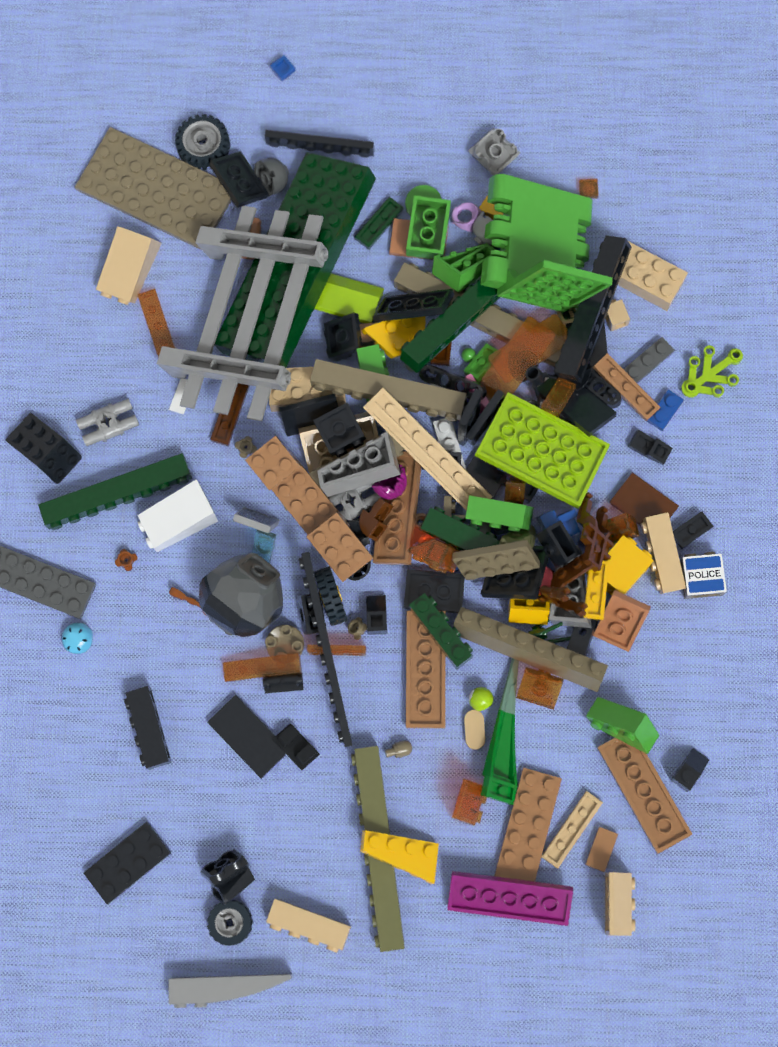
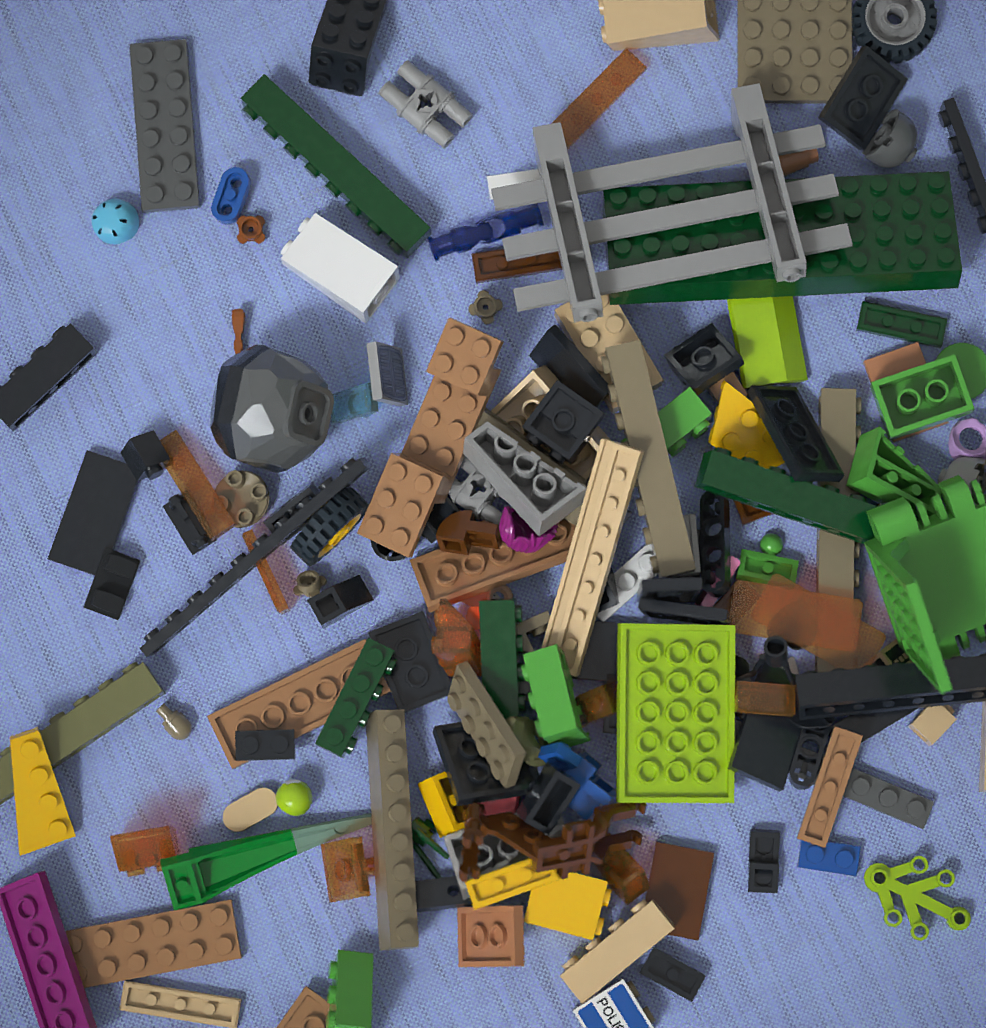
camera: 60 degrees right, 5 degrees up
none -> black brick [120,430,170,481]
none -> blue plate [211,167,251,225]
none -> black plate [235,729,296,761]
none -> clear blue piece [427,203,544,262]
none -> blue plate [538,742,581,771]

